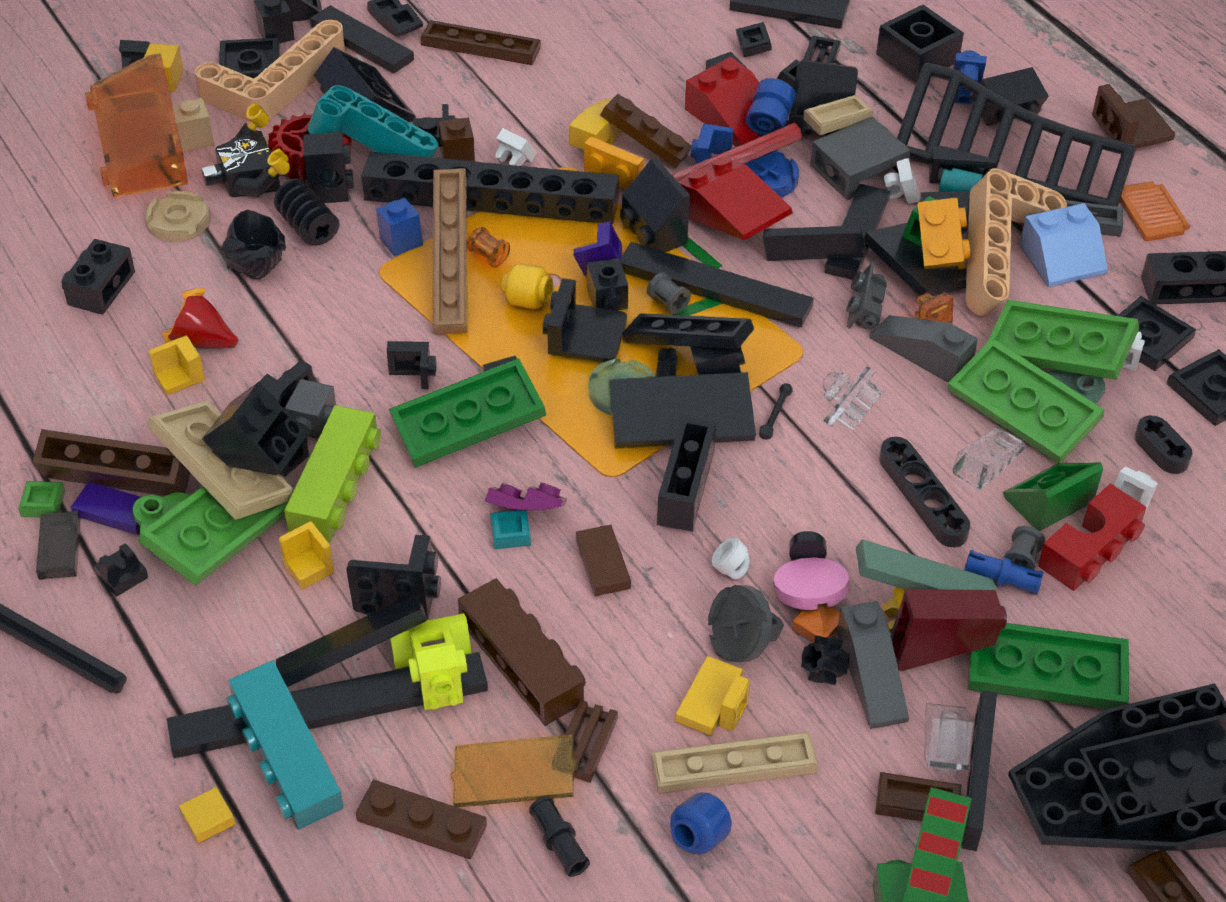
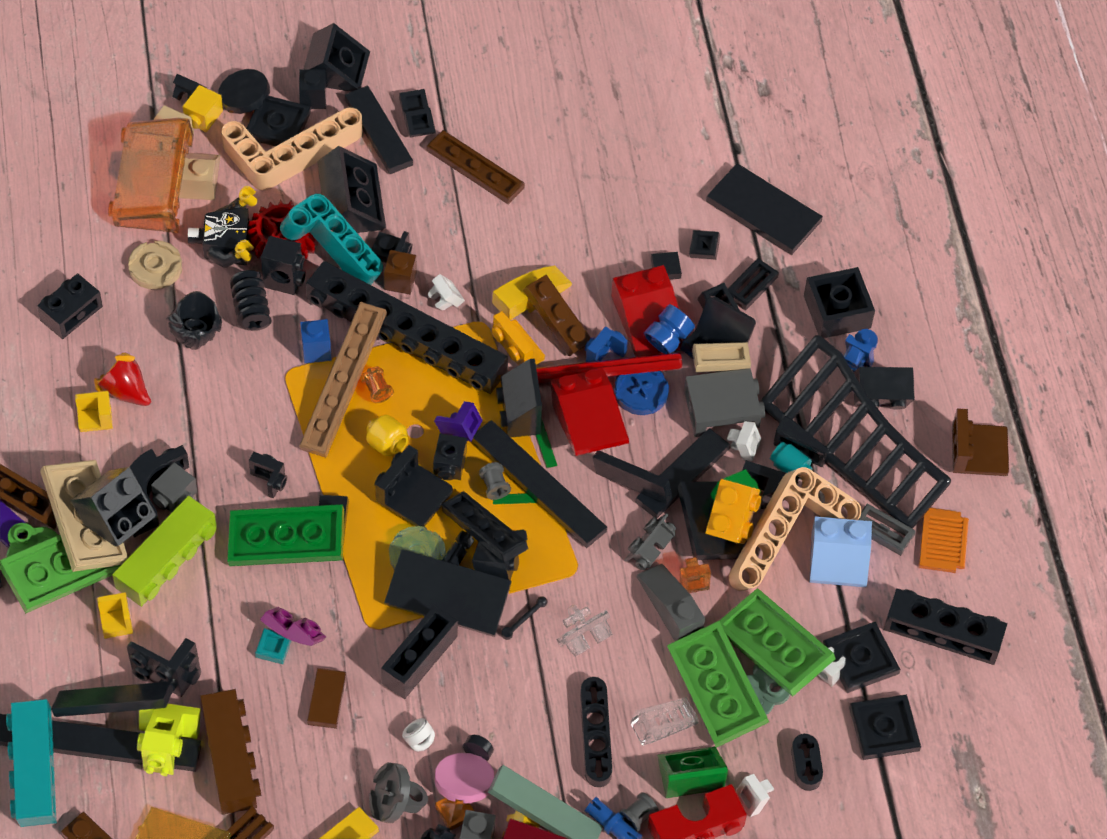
camera: 20 degrees right, 10 degrees up
none -> black tile [218,69,270,114]

